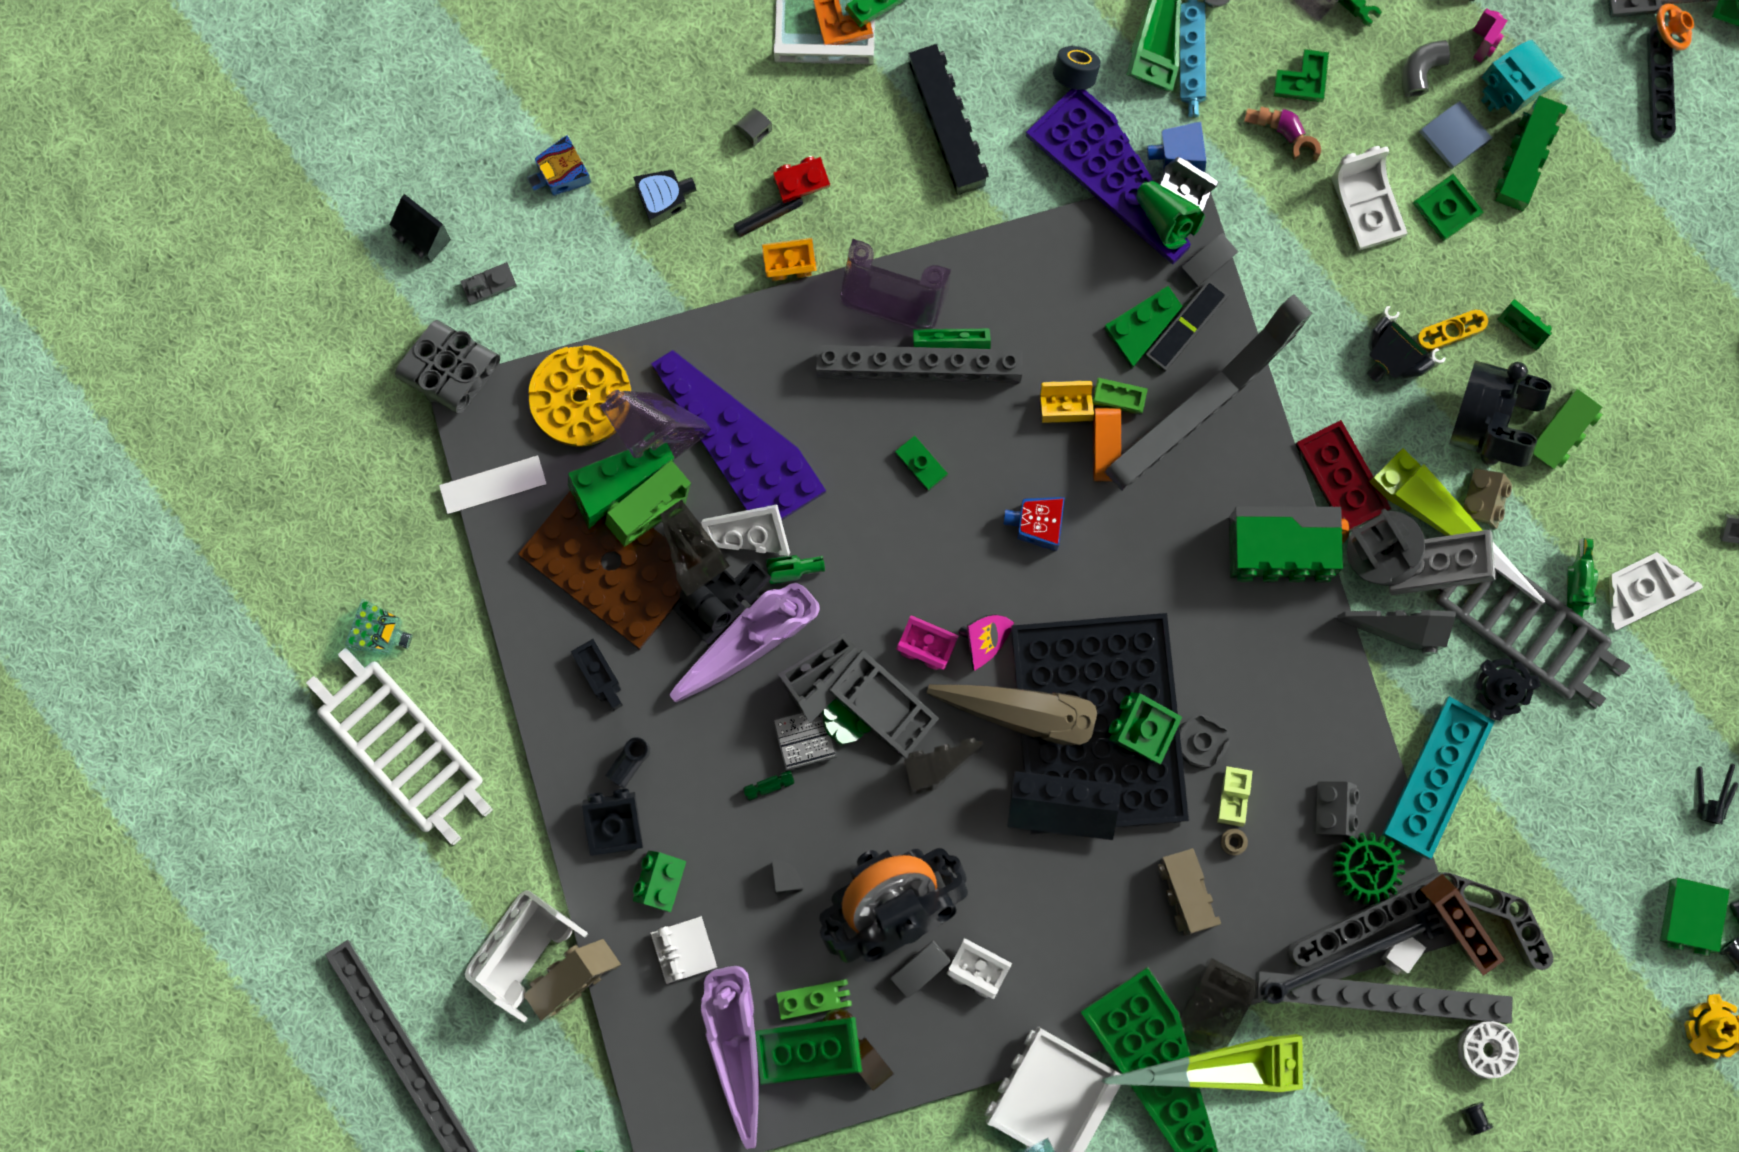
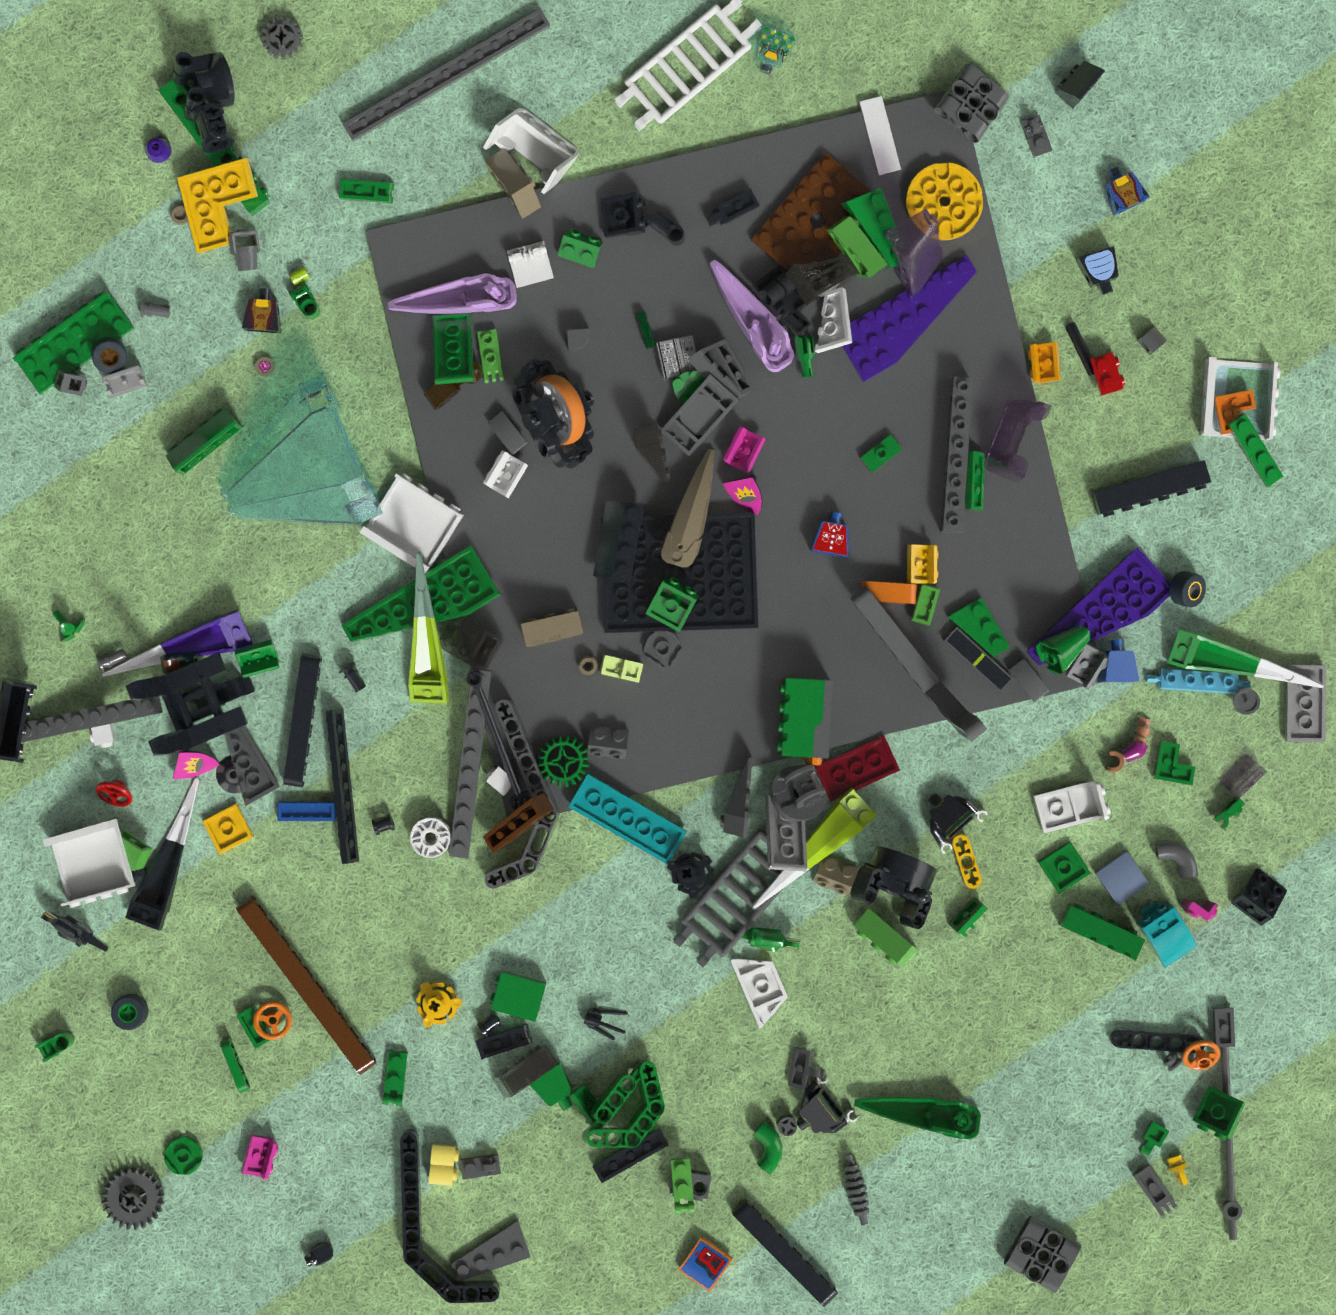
camera: 90 degrees right, 10 degrees up
none -> dark grey bush [1163,1052,1182,1071]

